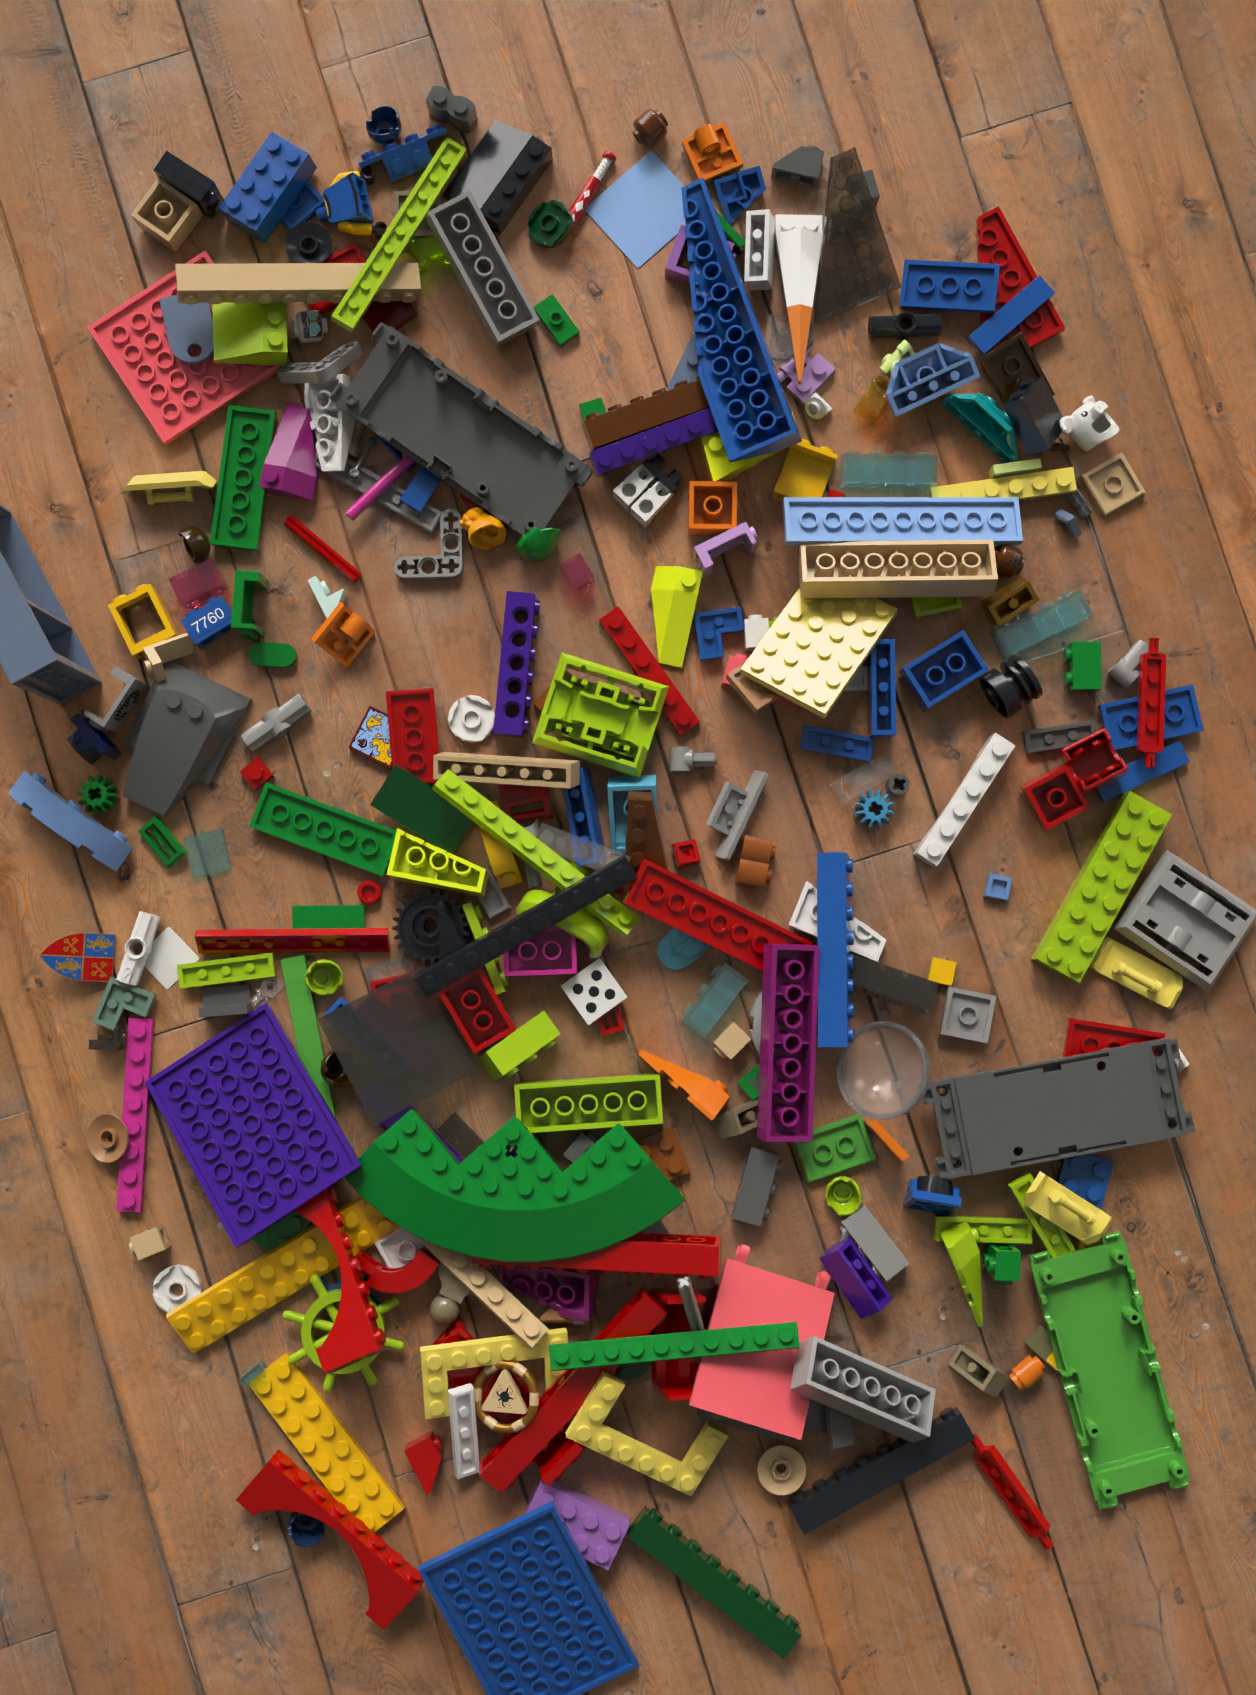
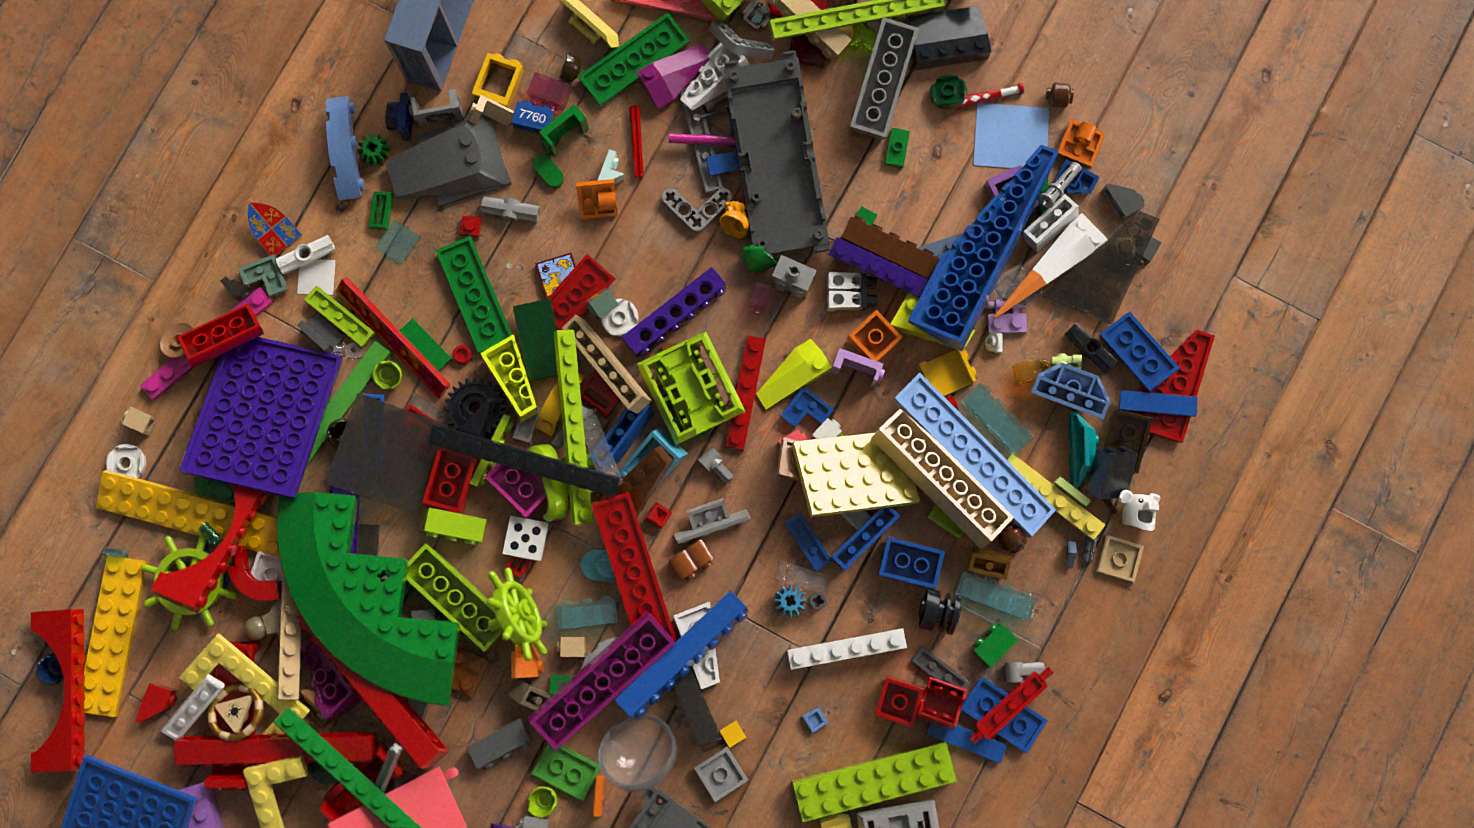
camera: 40 degrees right, 5 degrees down
none -> red brick [177,303,264,368]
none -> clear green pin [198,522,224,549]
none -> lime piece [487,568,547,661]
none -> sand green brick [586,288,619,318]
none -> light grey brick [771,255,817,299]
none -> light grey pin [1039,162,1081,208]

